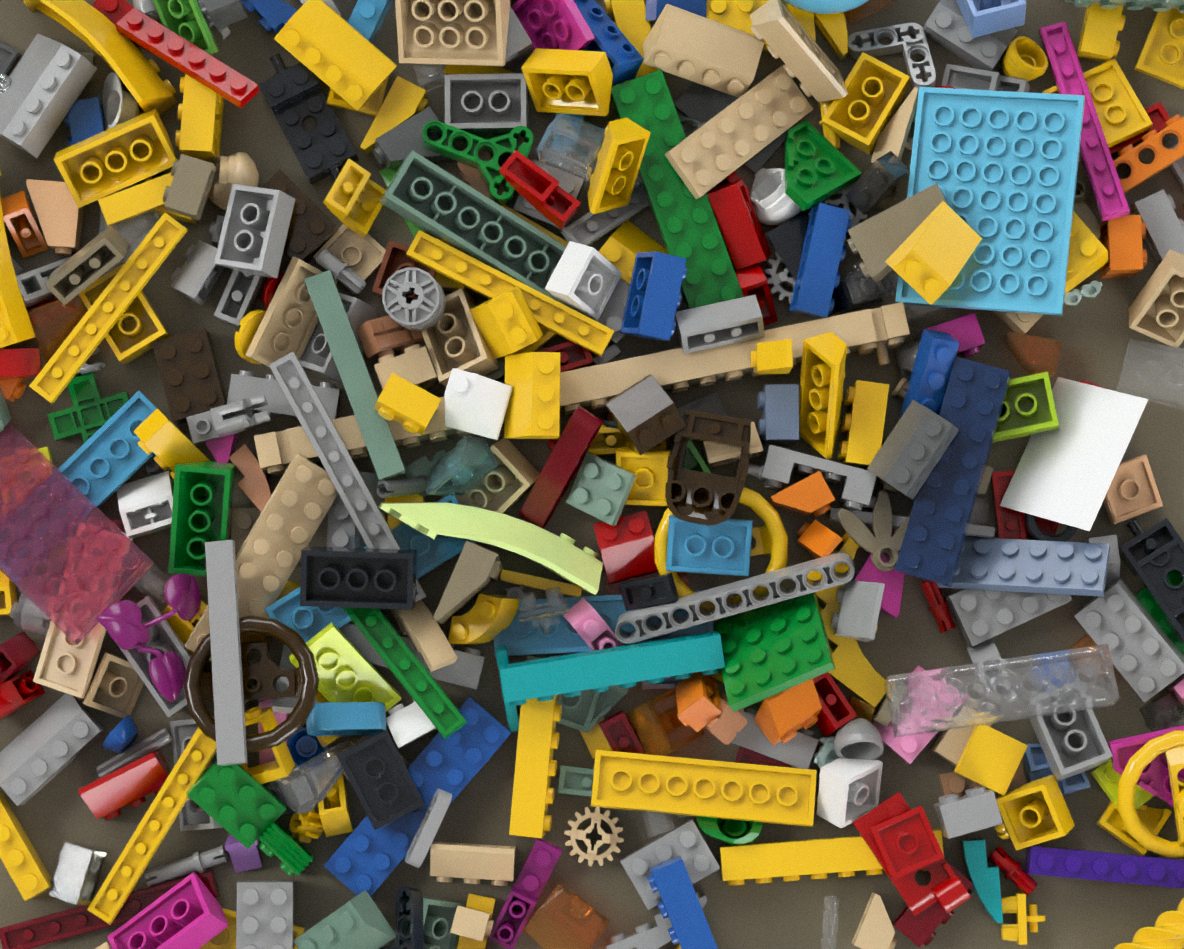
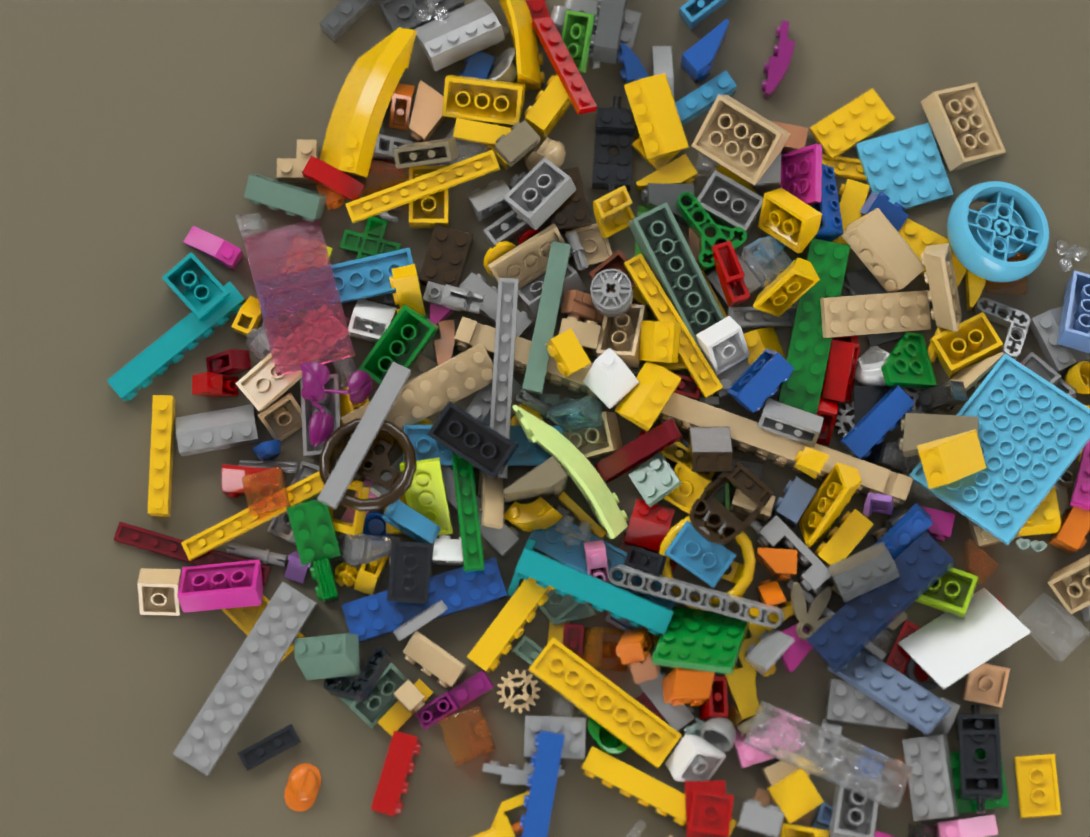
camera: 30 degrees right, 5 degrees down
clear smoke brick [49,842,106,906] -> none
red axle [921,580,956,633] -> none
none -> clear orange plate [241,467,290,516]
none -> medium lavender tile [863,492,894,517]

